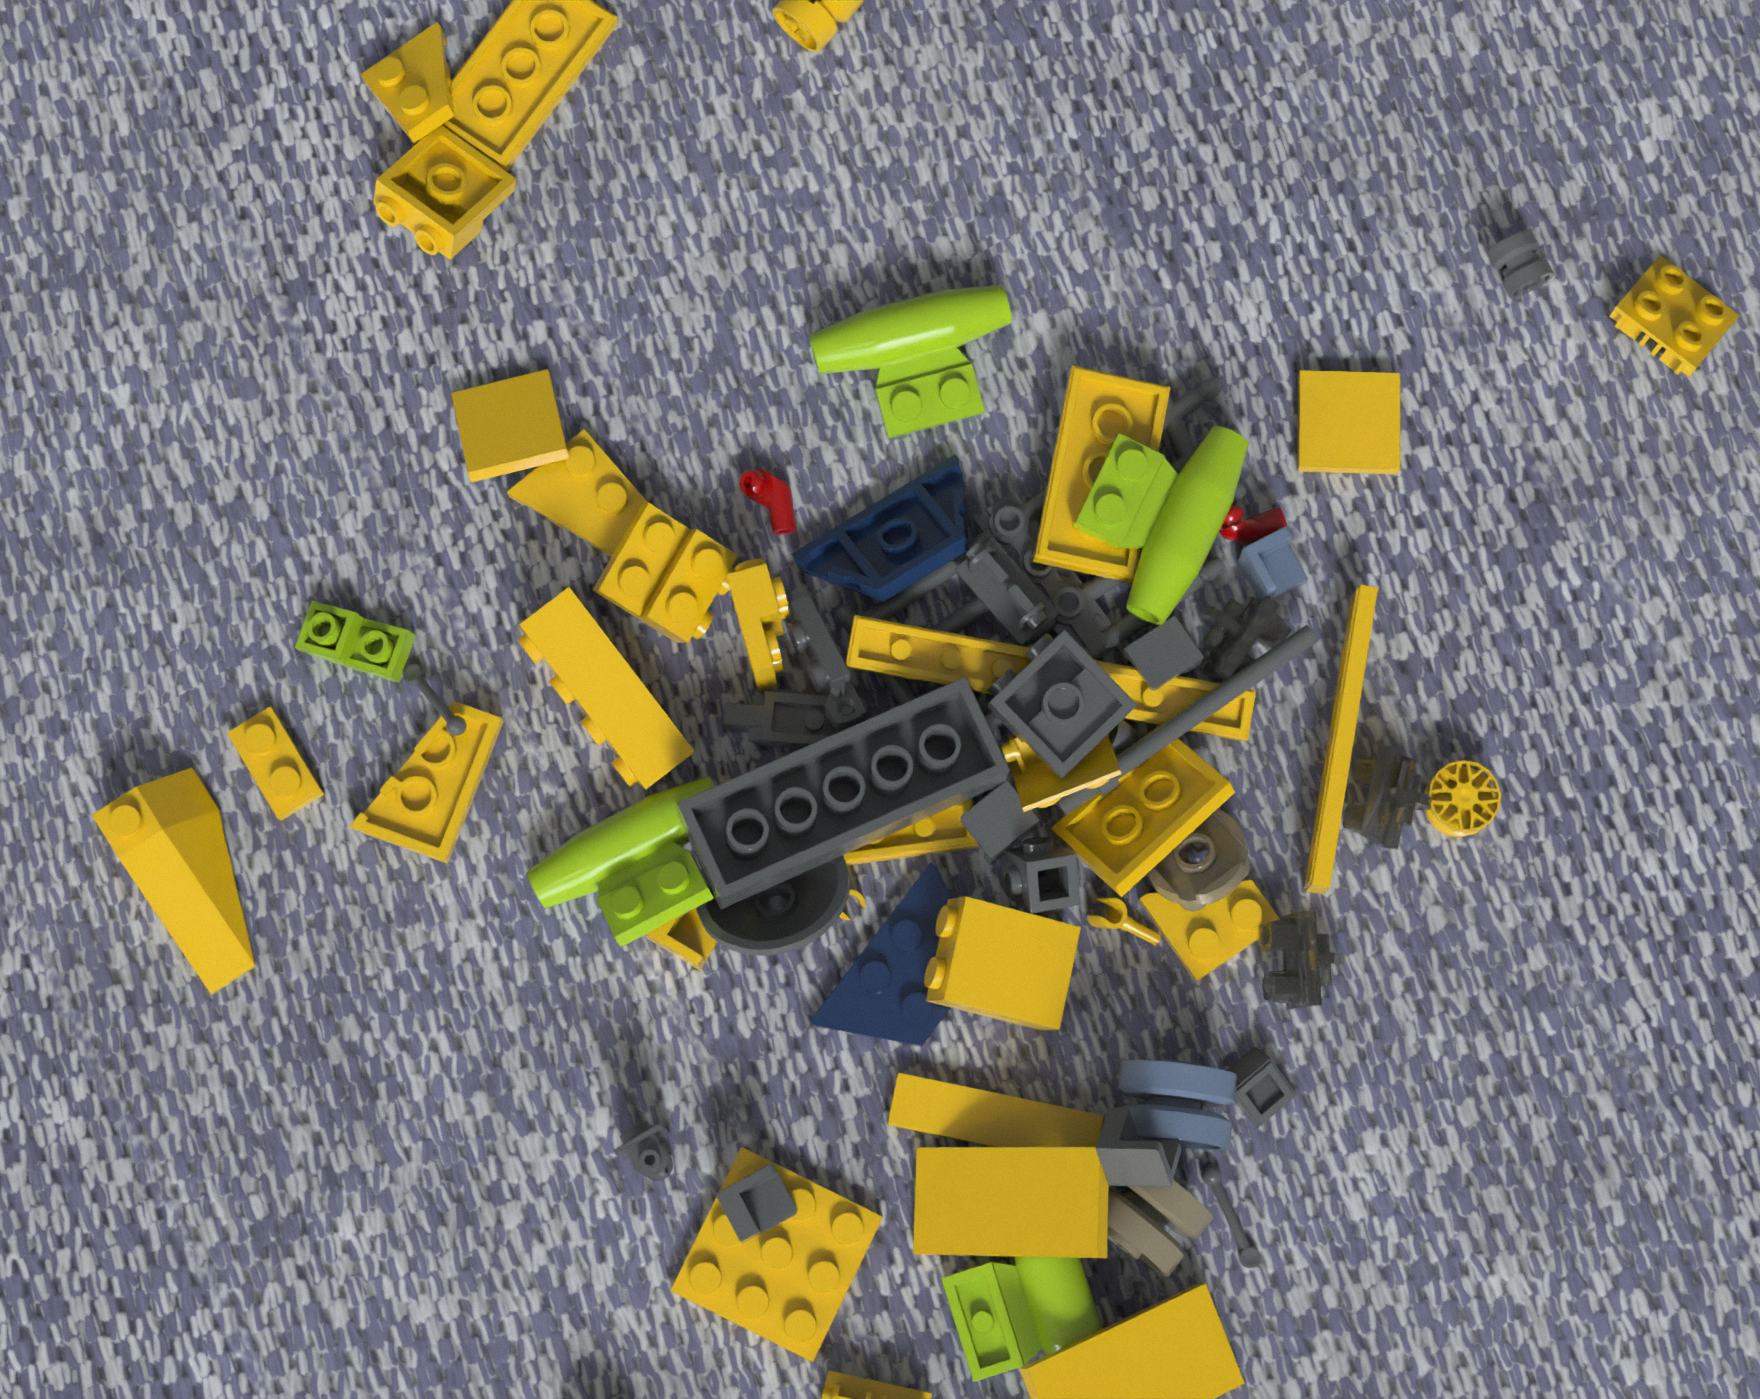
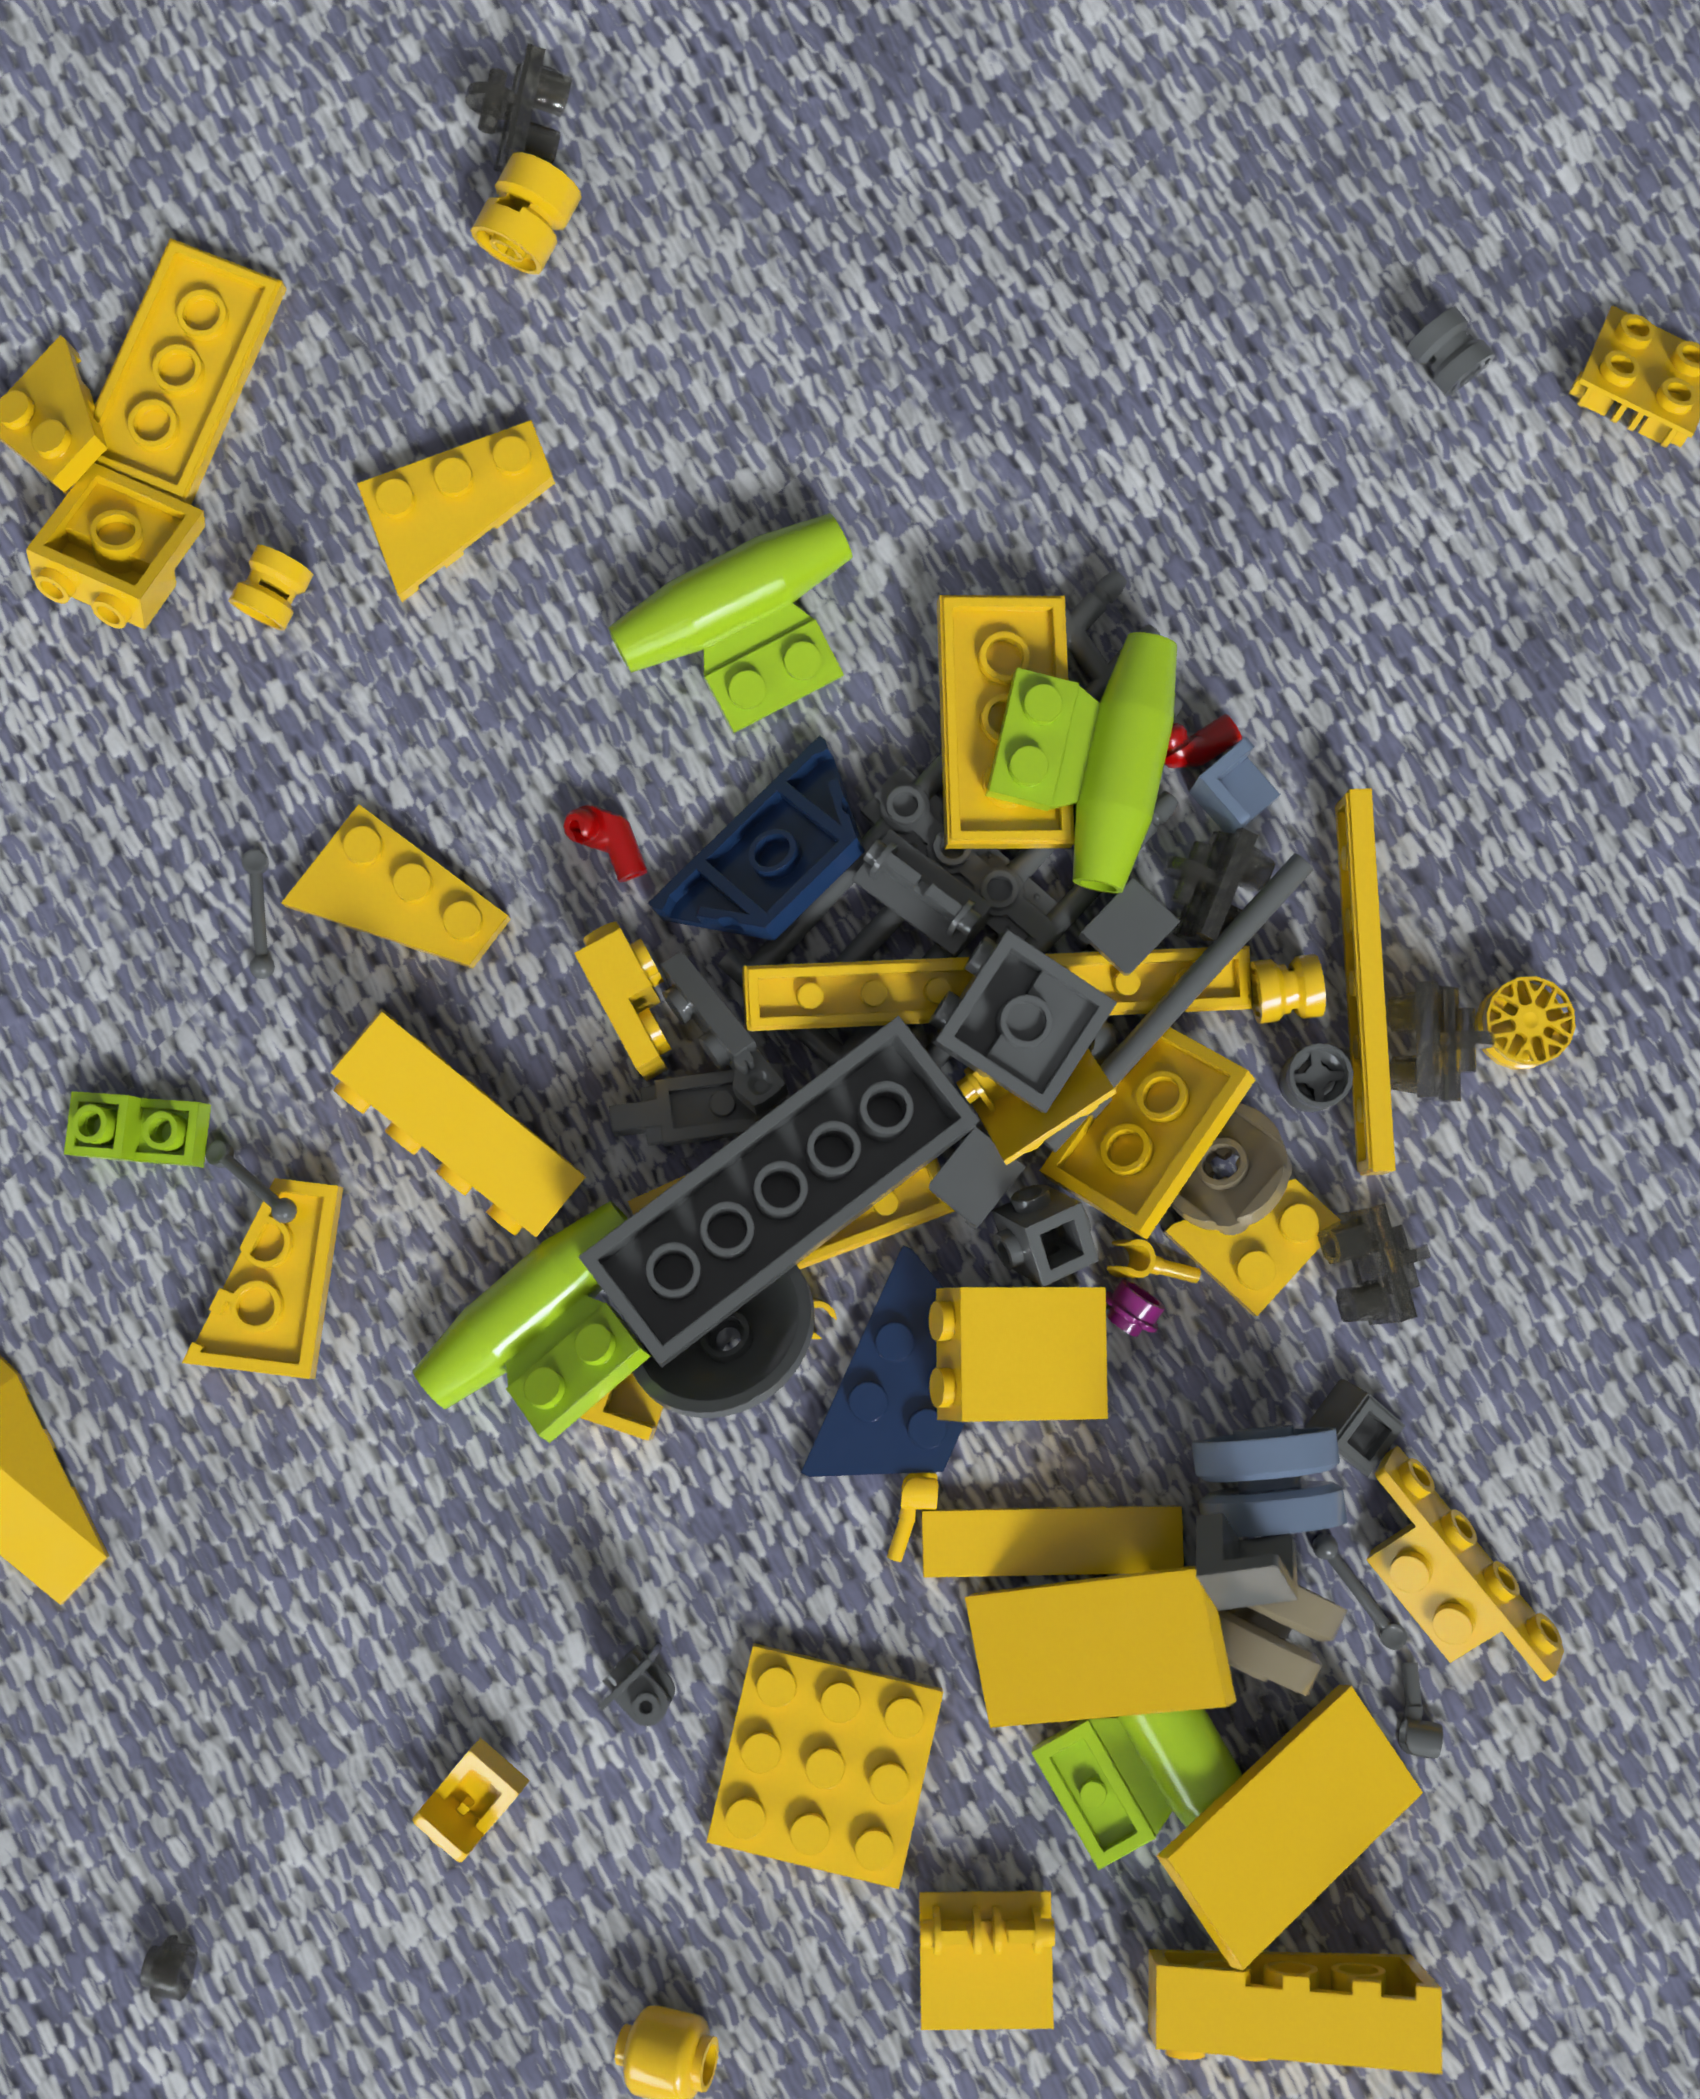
camera: 15 degrees left, 5 degrees up
yellow plate [227,706,325,821] -> none
yellow tile [451,369,569,483] -> none
yellow plate [593,503,738,643] -> none
dark grey panel [715,1163,797,1243] -> none
yellow tile [1297,370,1400,474] -> none
none -> clear smoke plate [141,1934,198,2004]
none -> yellow wheel [228,544,313,631]
none -> dark grey hinge [242,849,275,979]
none -> yellow wing [357,420,555,602]
none -> yellow bracket [412,1737,530,1862]
none -> yellow hand [887,1473,938,1562]
none -> magenta plate [1106,1279,1165,1337]
none -> yellow wheel [1250,954,1326,1024]
none -> dark grey wheel [1278,1043,1353,1113]
none -> yellow bracket [1366,1446,1564,1682]
none -> dark grey hand [1398,1662,1443,1759]

